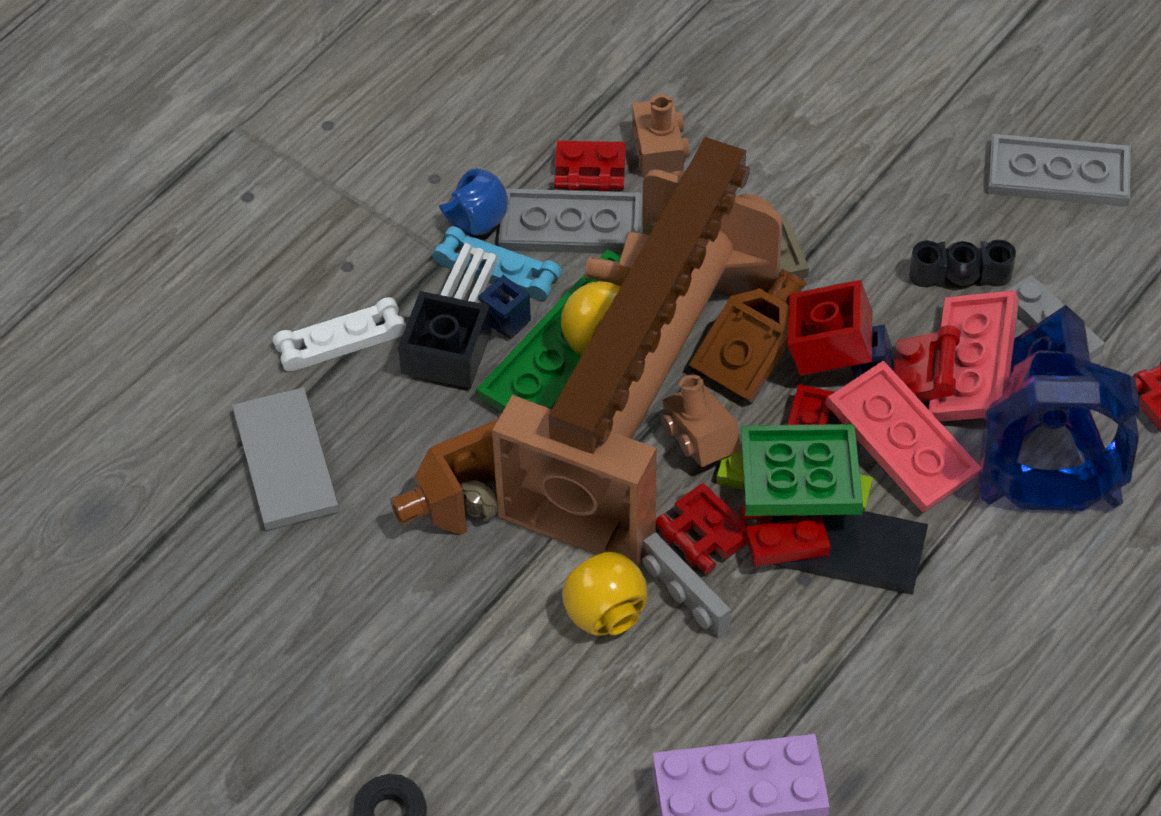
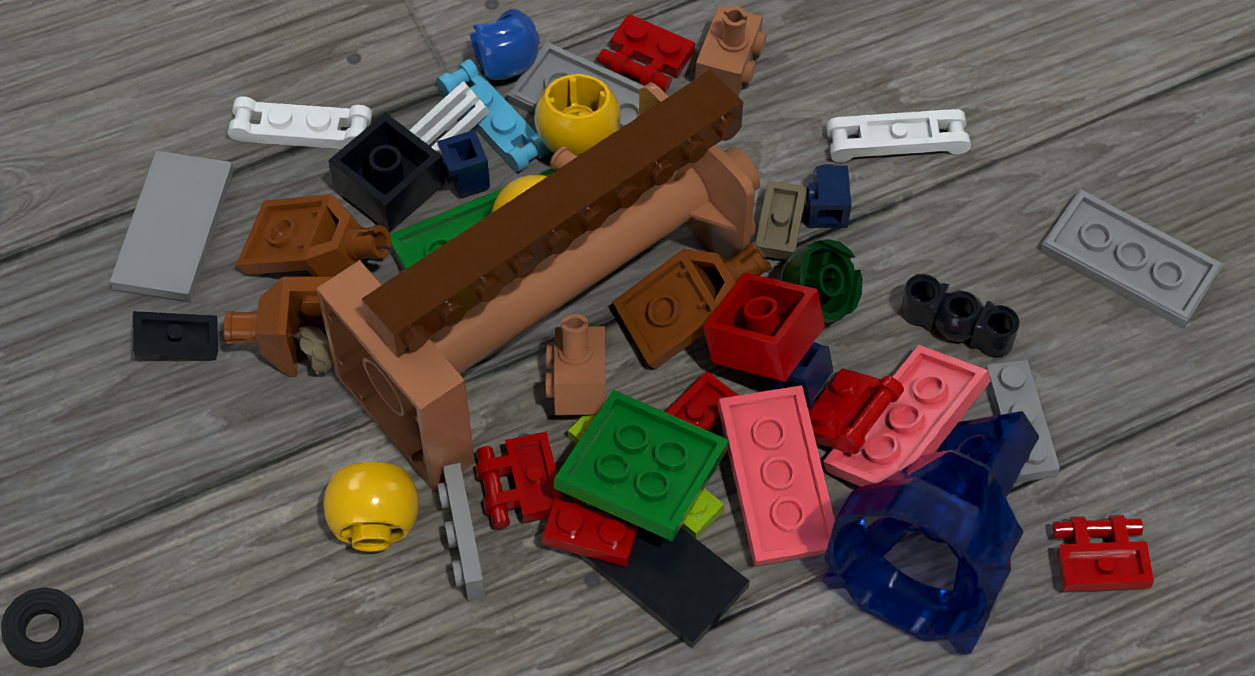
camera: 25 degrees right, 5 degrees up
none -> black plate [132,311,218,359]
none -> dark orange plate [236,194,391,277]
none -> yellow wheel [534,74,621,156]
none -> dark green cylinder [780,239,863,323]
none -> dark blue brick [807,164,852,228]
none -> white plate [826,109,971,162]

